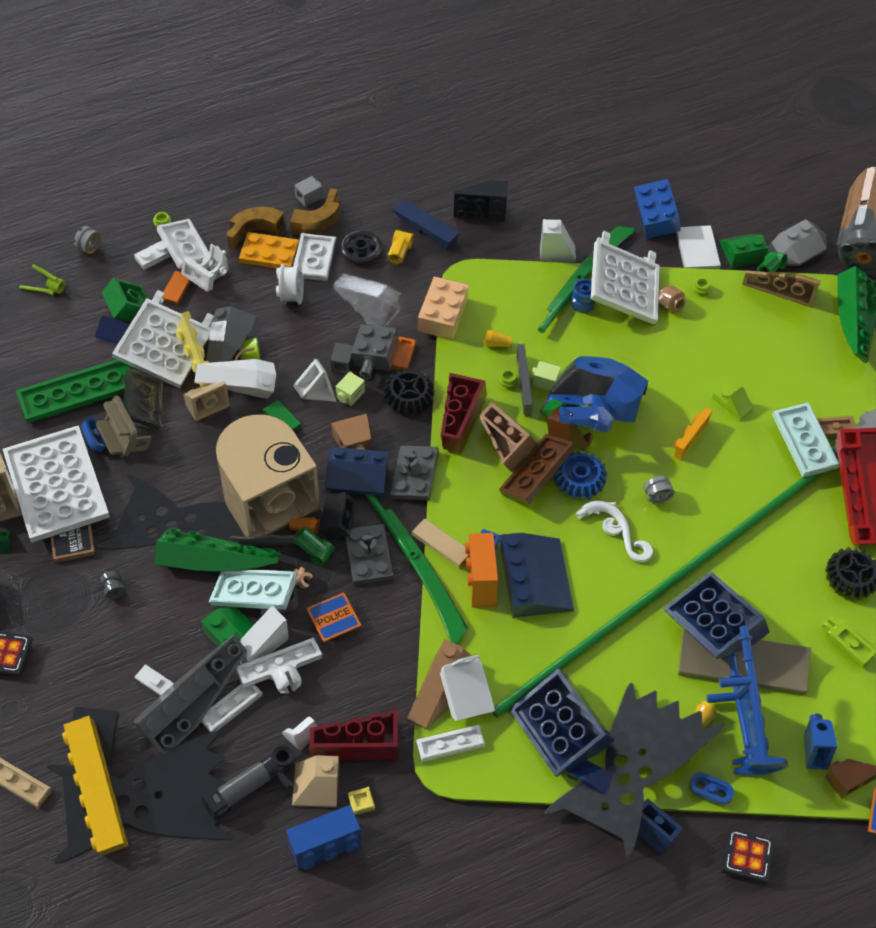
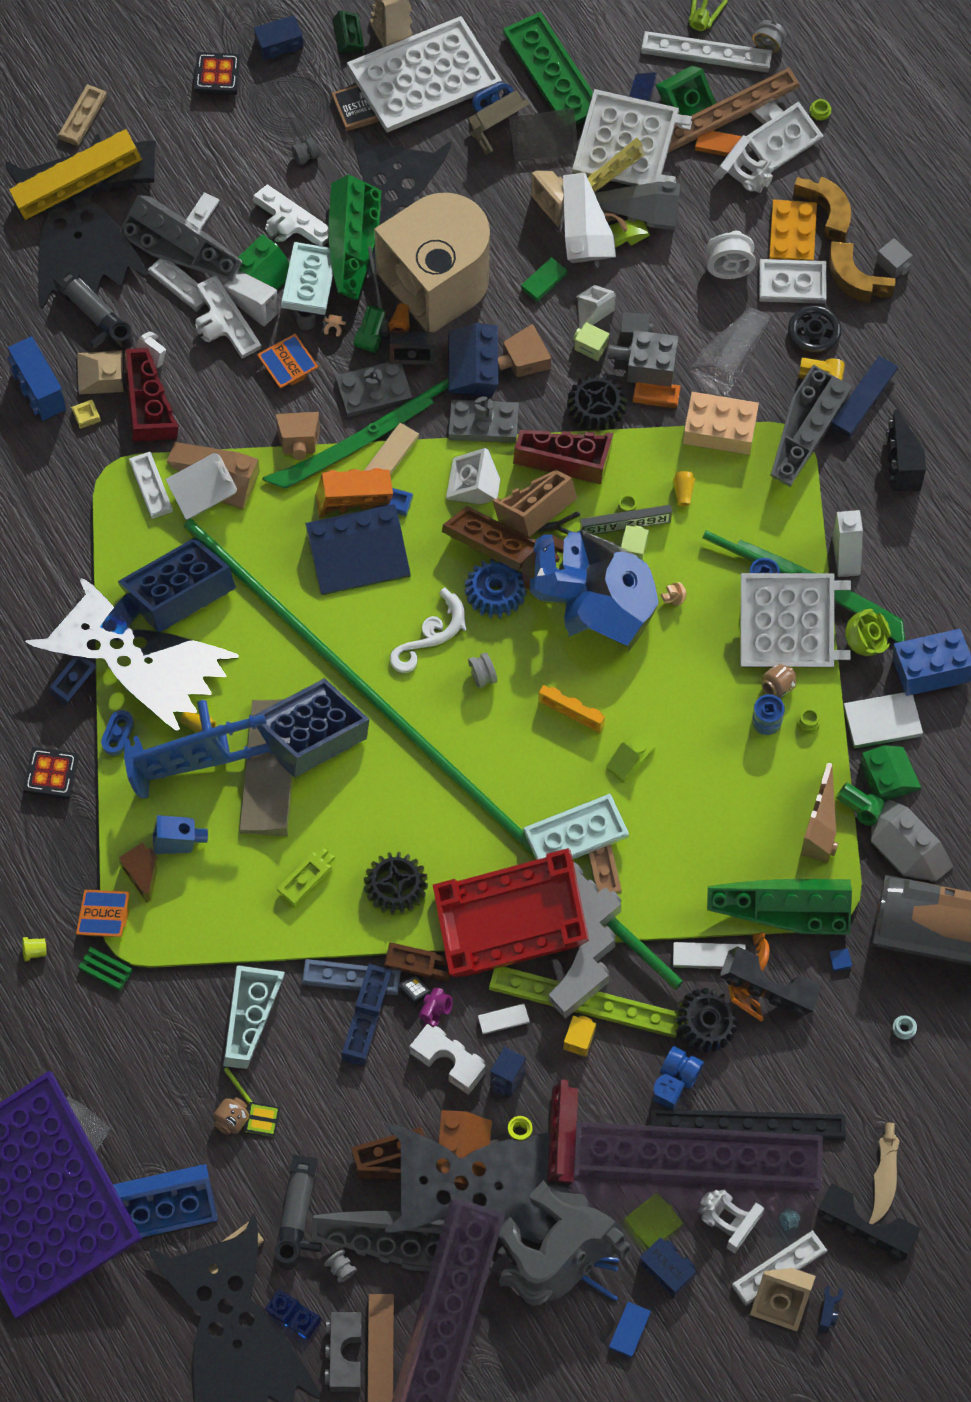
camera: 85 degrees right, 10 degrees up
none -> white plate [253,185,329,247]
none -> medium nougat torso [276,412,320,460]
none -> white slope [446,448,500,504]
none -> black plant [538,512,580,535]
none -> white tile [641,31,772,73]
none -> light nougat plate [661,583,686,606]
none -> medium nougat tile [668,68,800,153]
none -> blue wheel [752,694,784,735]
none -> dark grey wedge [770,365,852,487]
none -> lime cylinder [845,609,891,657]

